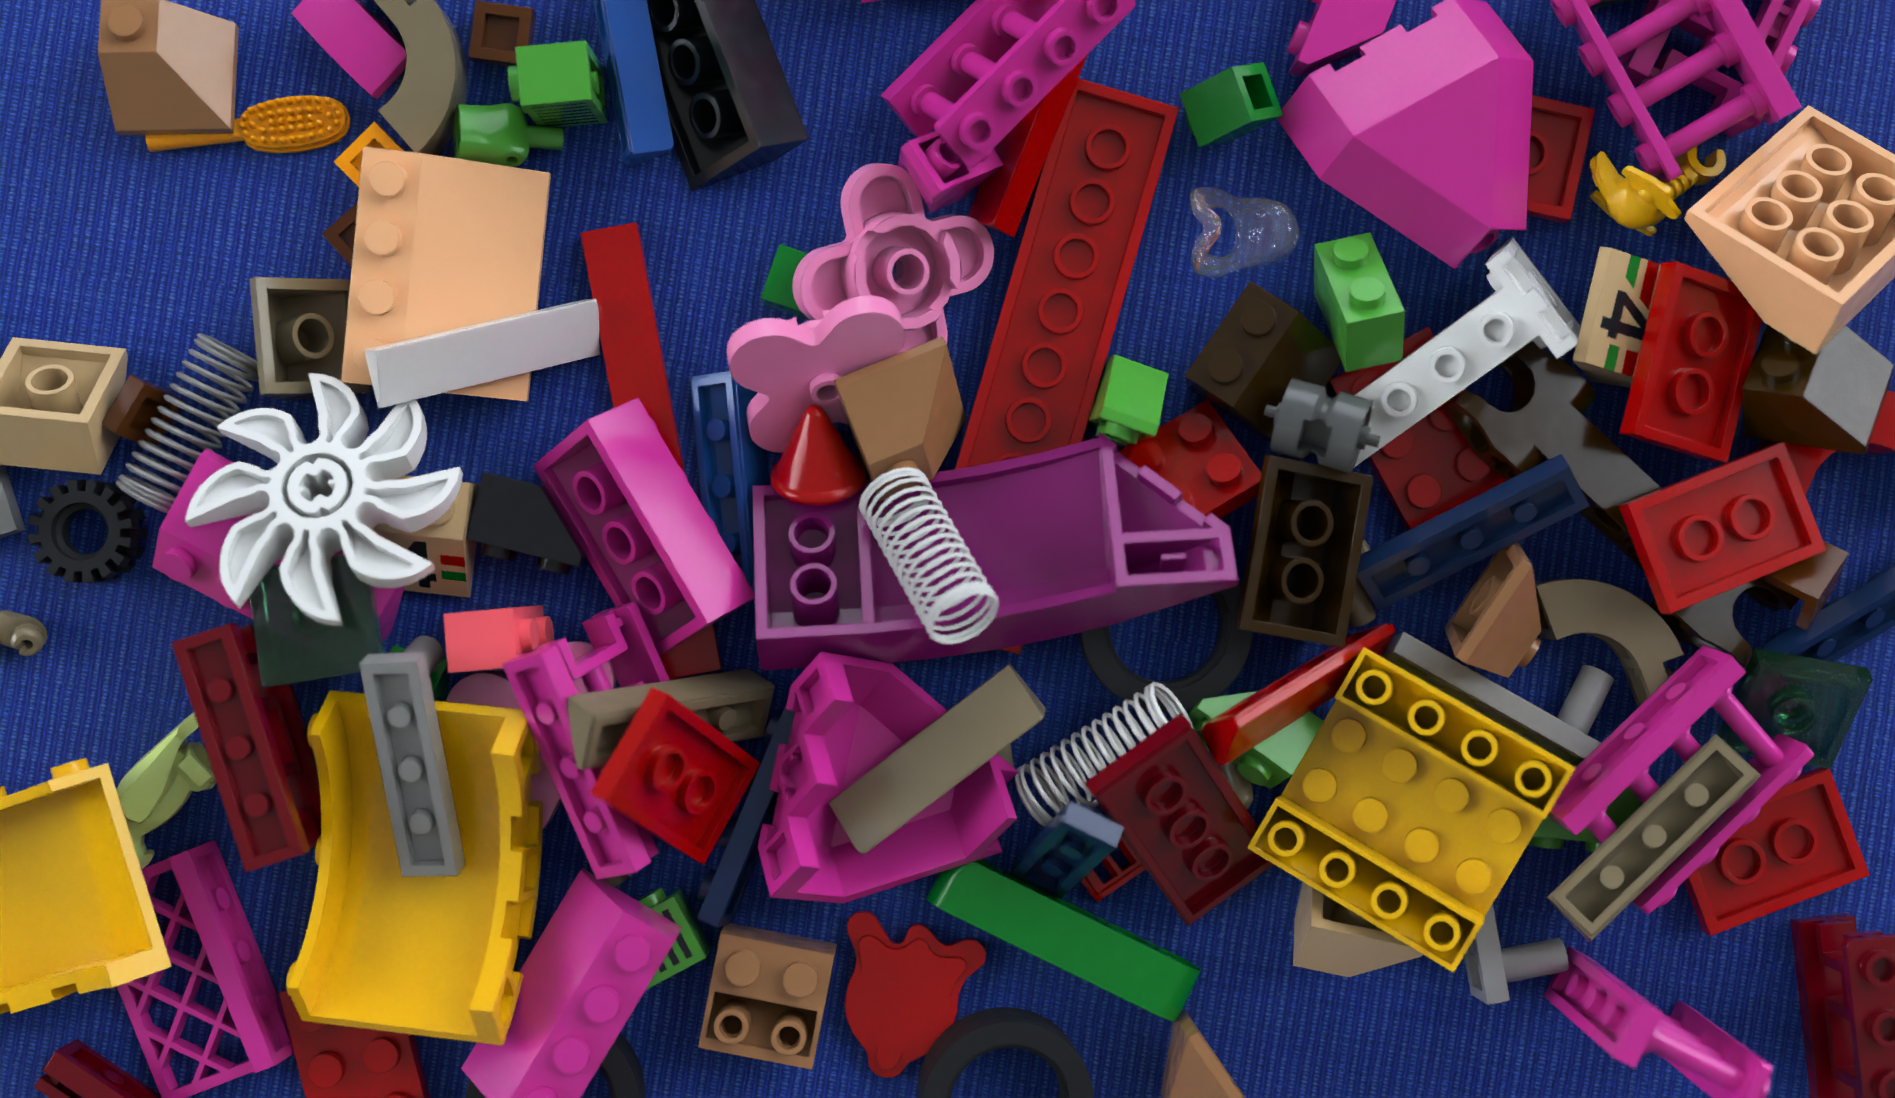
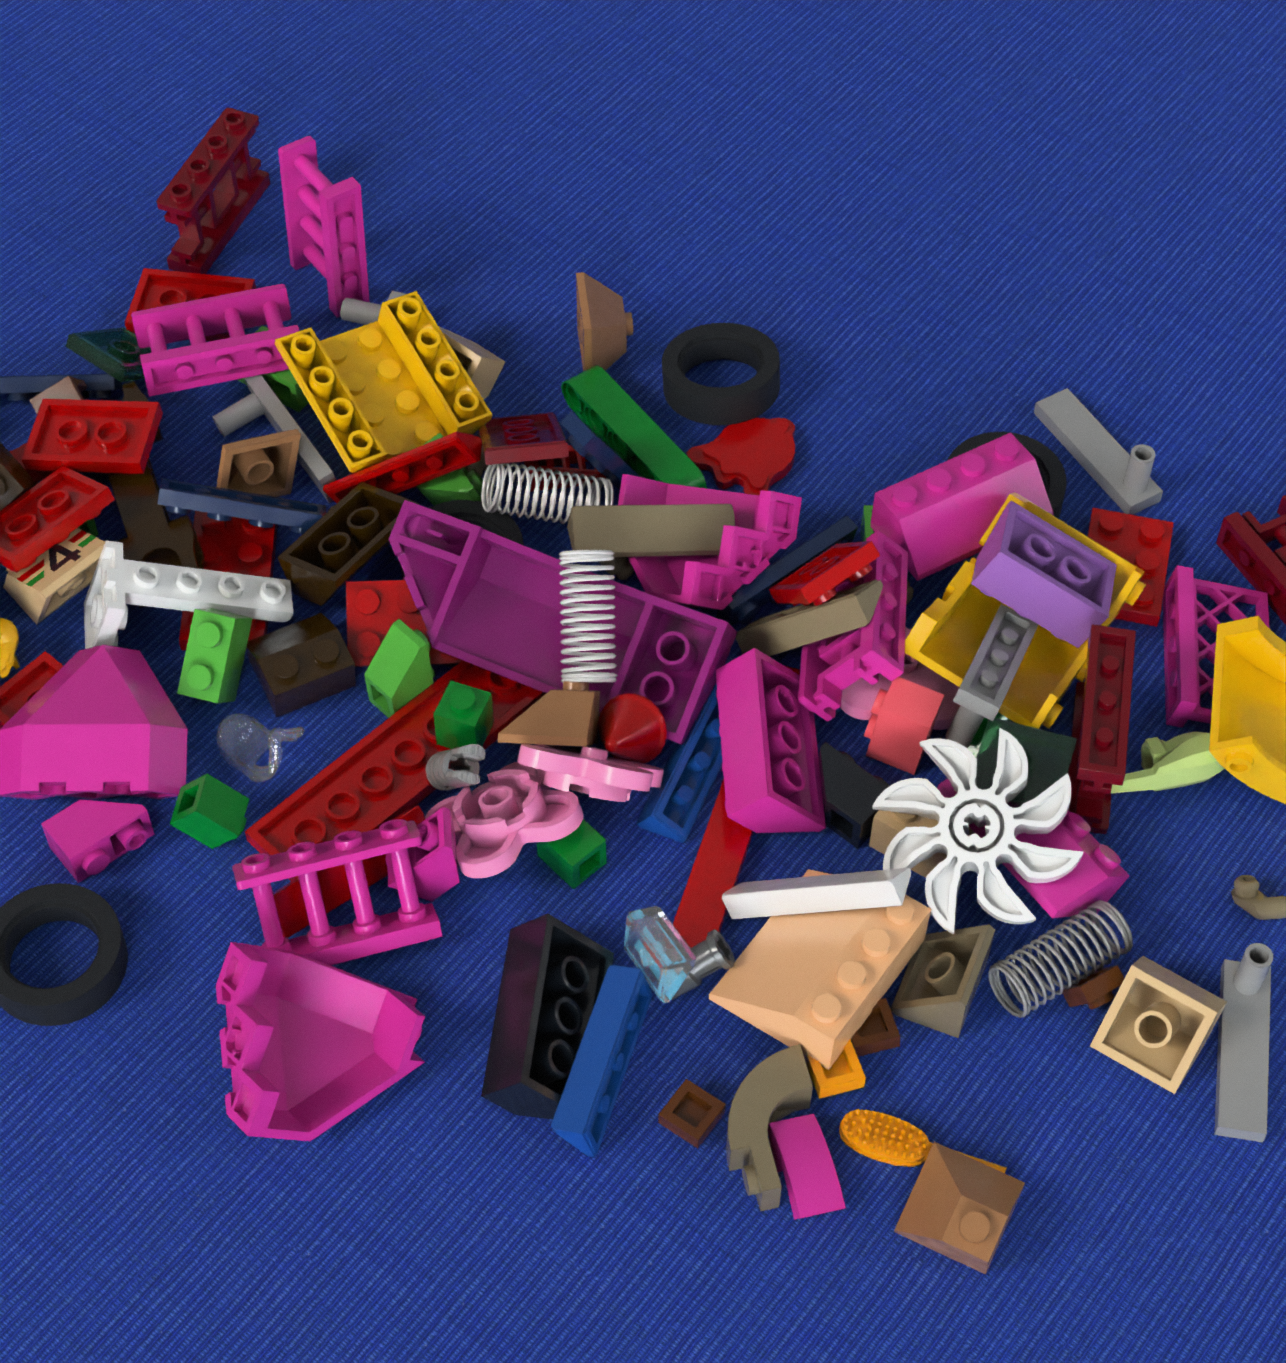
camera: 150 degrees left, 35 degrees down
black tyre [28,480,148,583] -> none
bright green piece [453,103,564,167] -> none
bright green brick [508,40,608,128] -> none
medium nougat slope [698,923,837,1070] -> none
dark grey wheel [1264,378,1380,474] -> none
dark tan arch [1535,579,1684,707] -> none
dark tan slope [1547,734,1761,943] -> none
none -> light grey hinge [426,744,486,791]
none -> green brick [433,681,494,749]
none -> clear slope [624,906,696,1004]
none -> dark grey piece [659,929,735,1001]
none -> medium lavender slope [971,501,1117,648]

